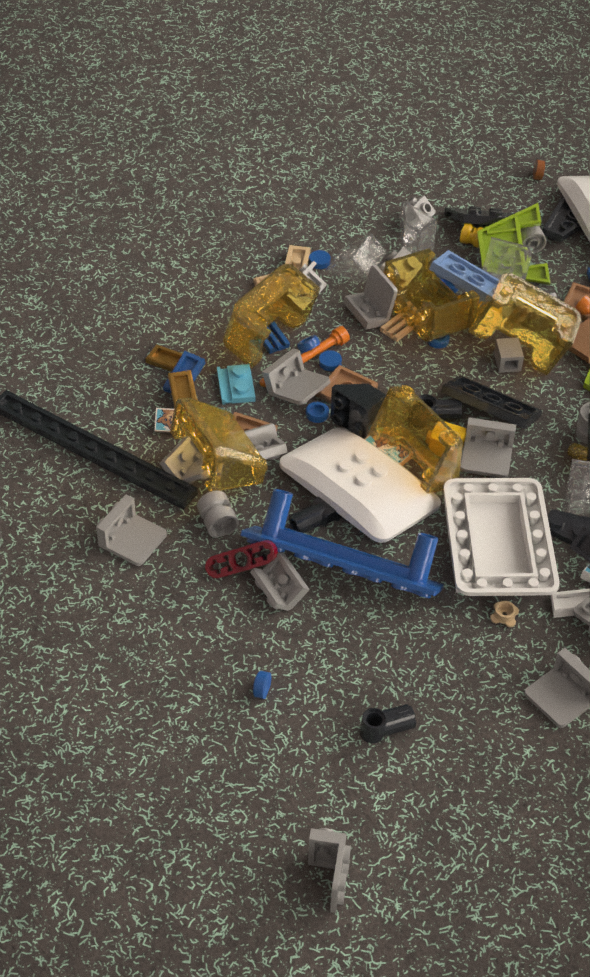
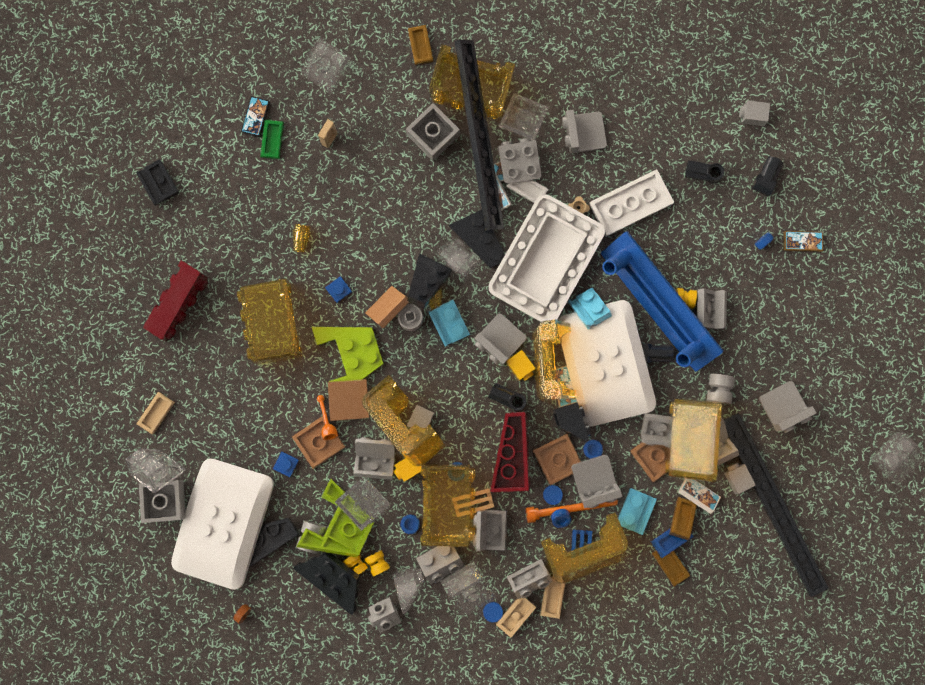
camera: 150 degrees left, 35 degrees up
dark red beam [205,540,278,578] -> none
light grey bracket [308,828,351,913] -> none
medium blue plate [429,250,504,302] -> none
black tile [441,375,542,429] -> none
none -> yellow wheel [365,550,390,576]
none -> medium azure plate [428,300,470,347]
none -> dark red wedge [490,412,530,492]
none -> medium azure plate [568,288,612,329]
none -> white plate [589,169,674,237]
none -> yellow wheel [676,288,697,309]
none -> light grey brick [724,462,756,494]
none -> light grey brick [739,100,770,126]
none -> black piece [752,156,783,197]
none -> tile [783,231,823,252]

